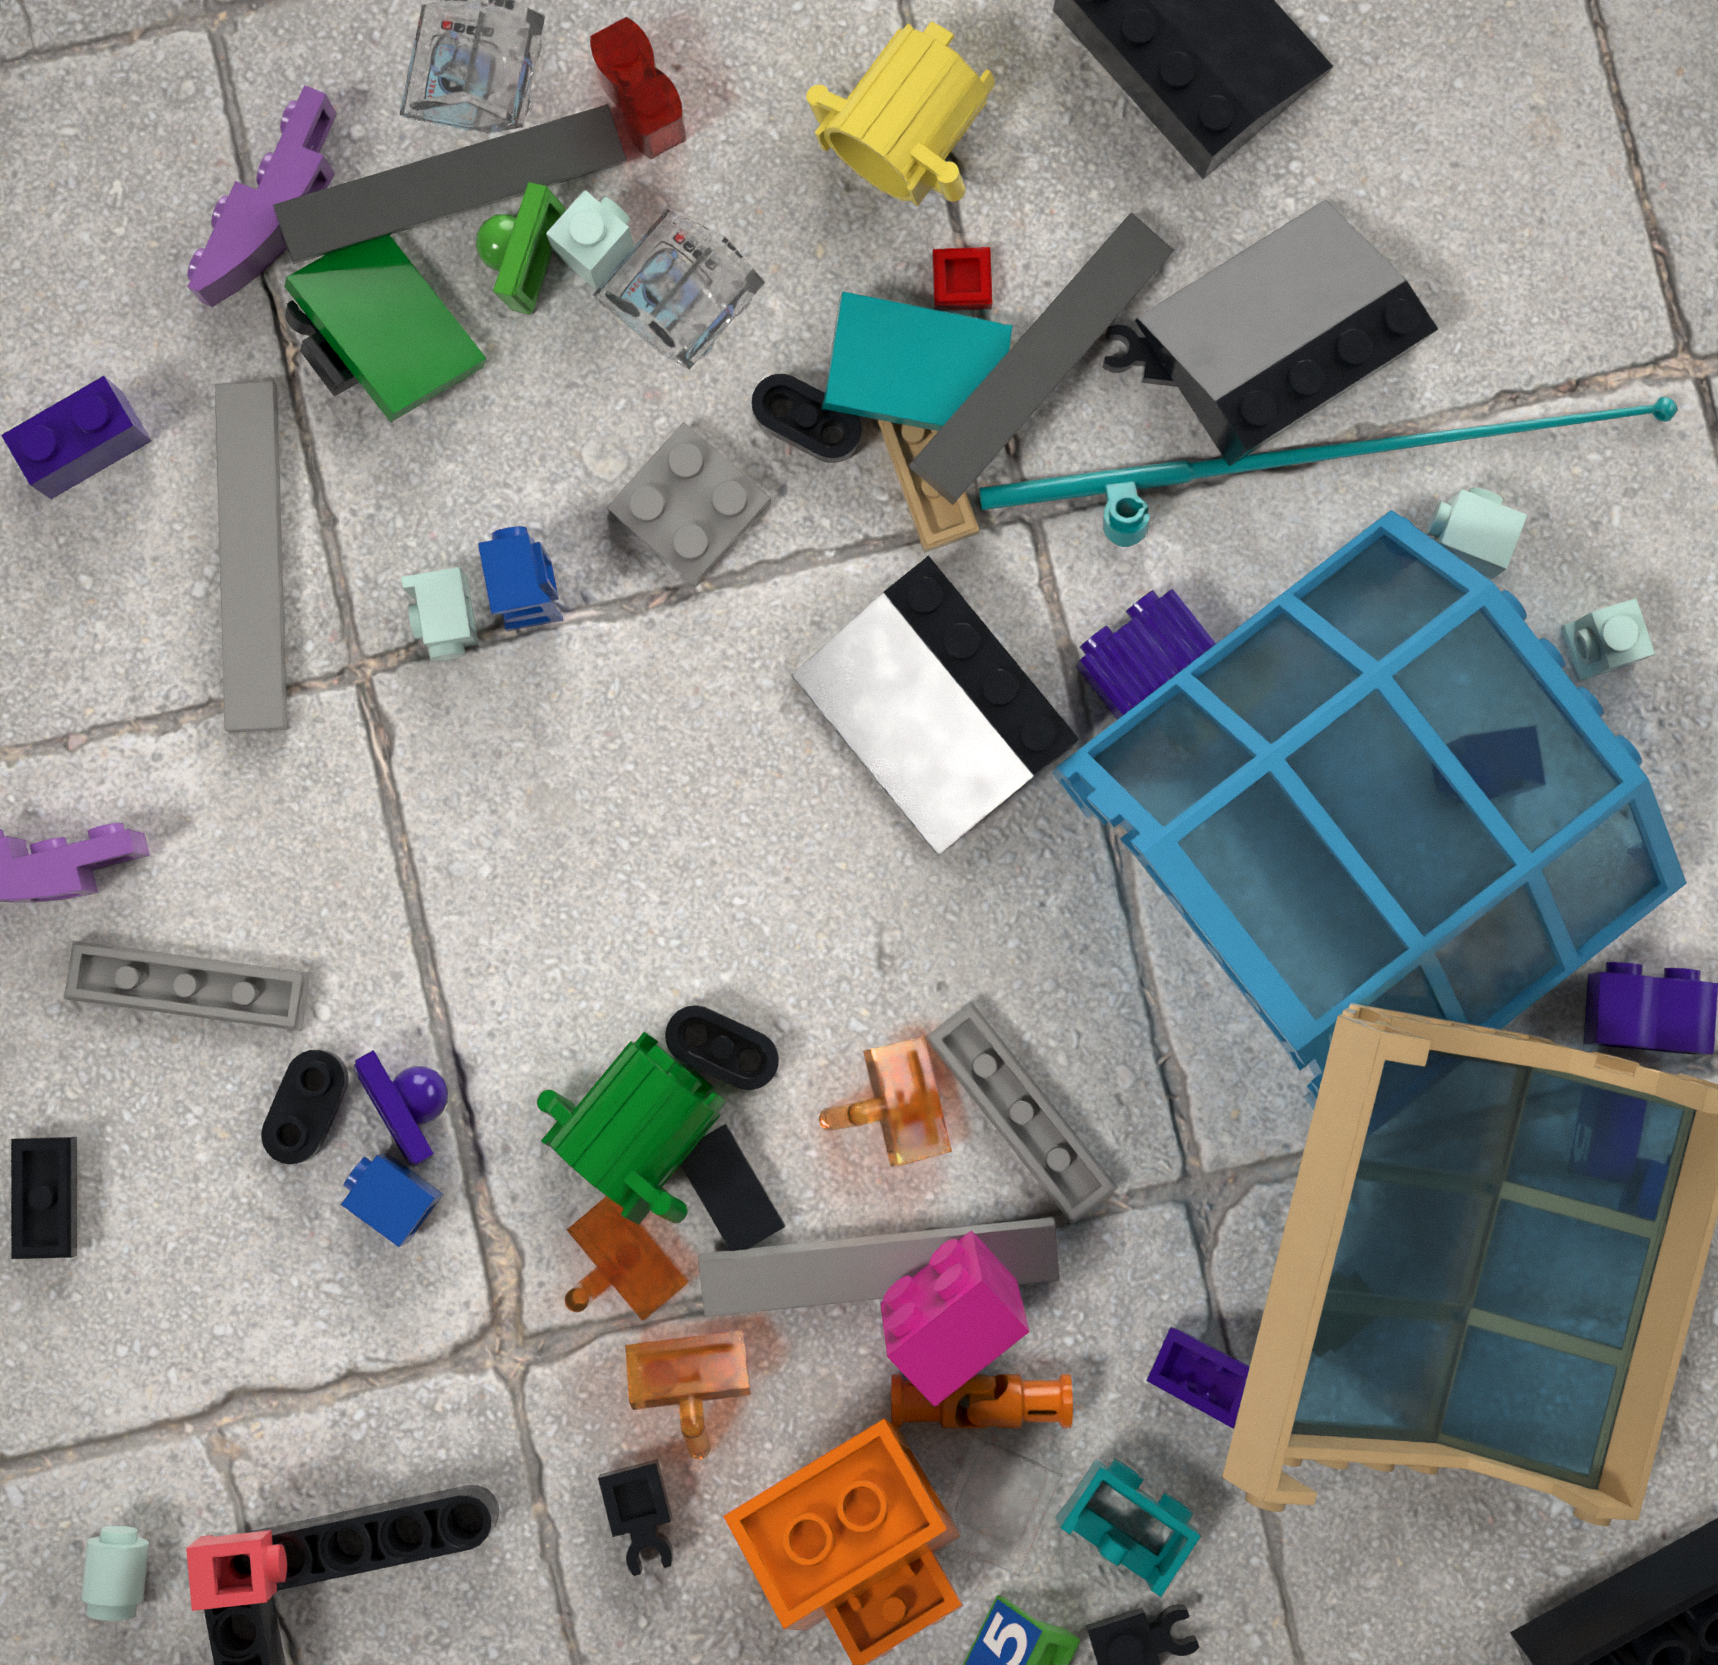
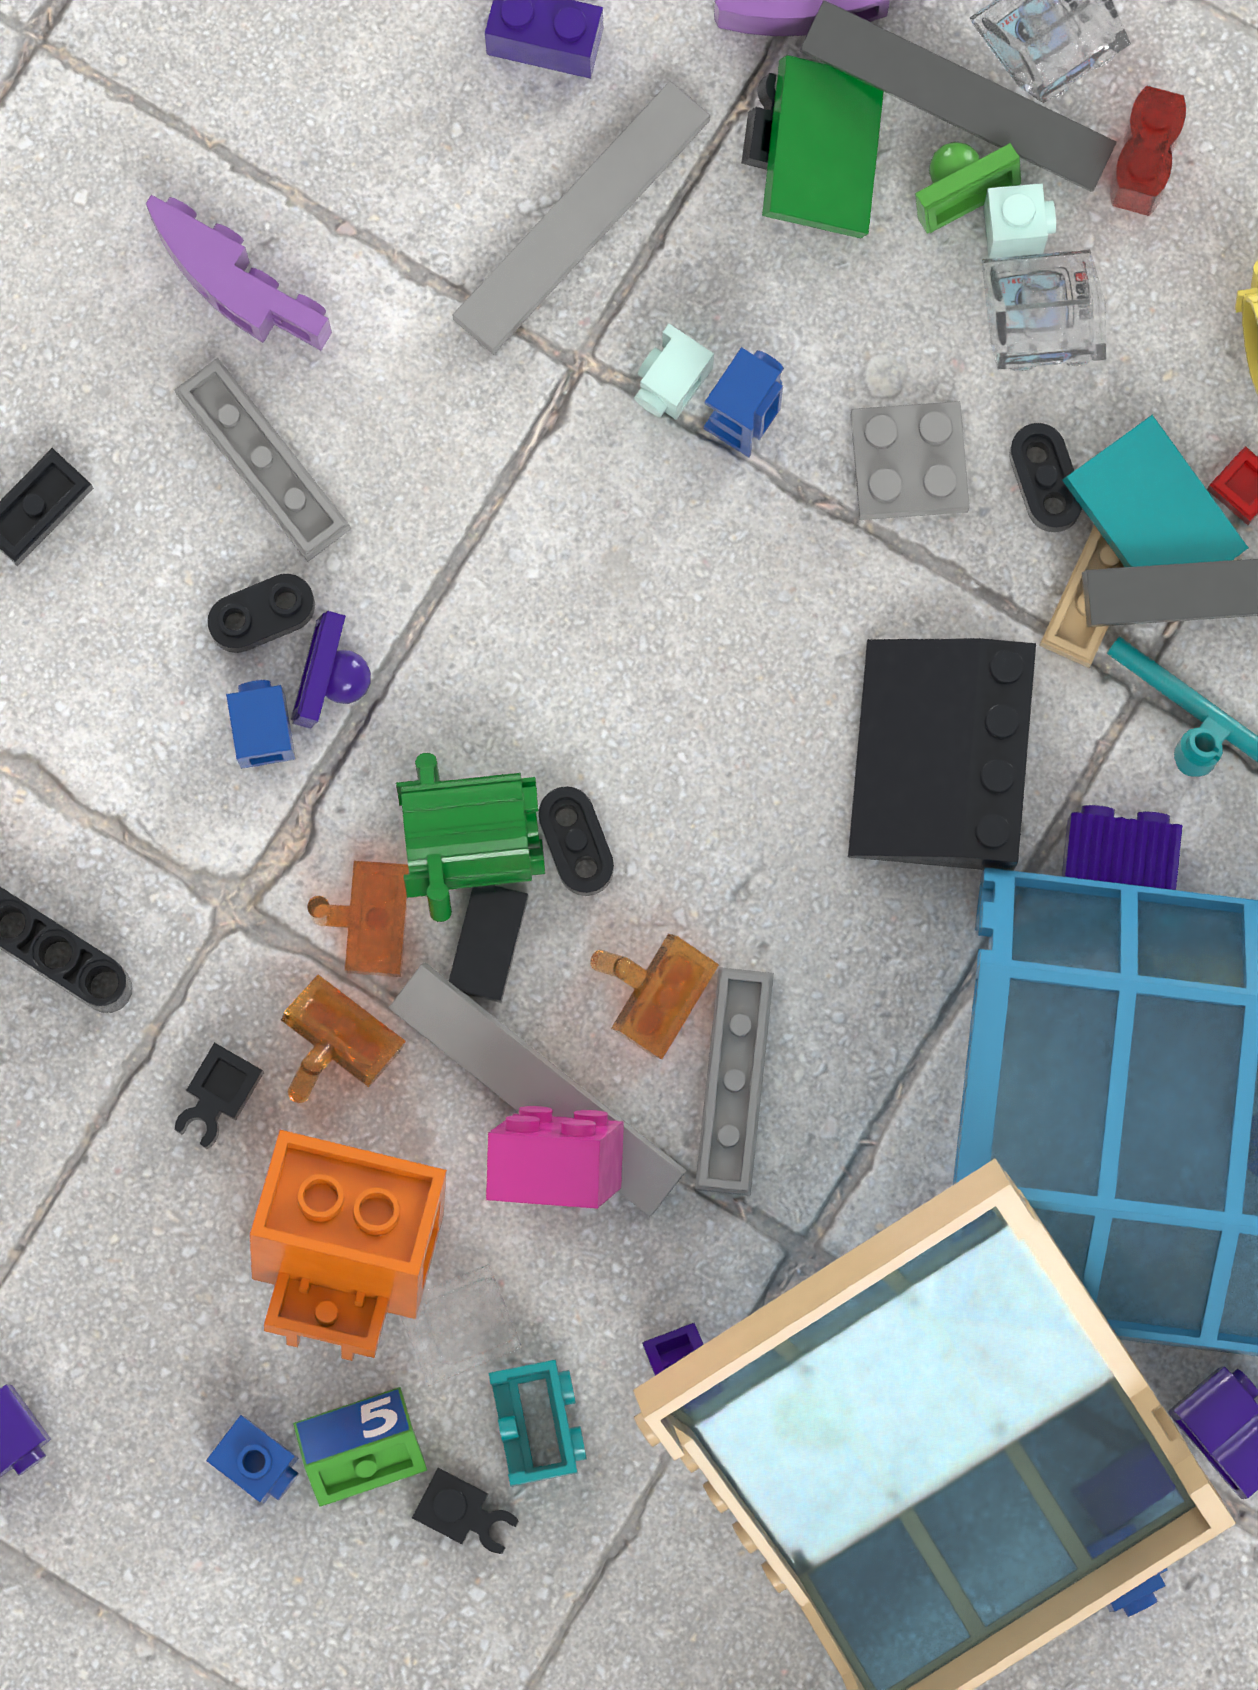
camera: 50 degrees right, 5 degrees down
orange piece [891,1374,1073,1428] -> none

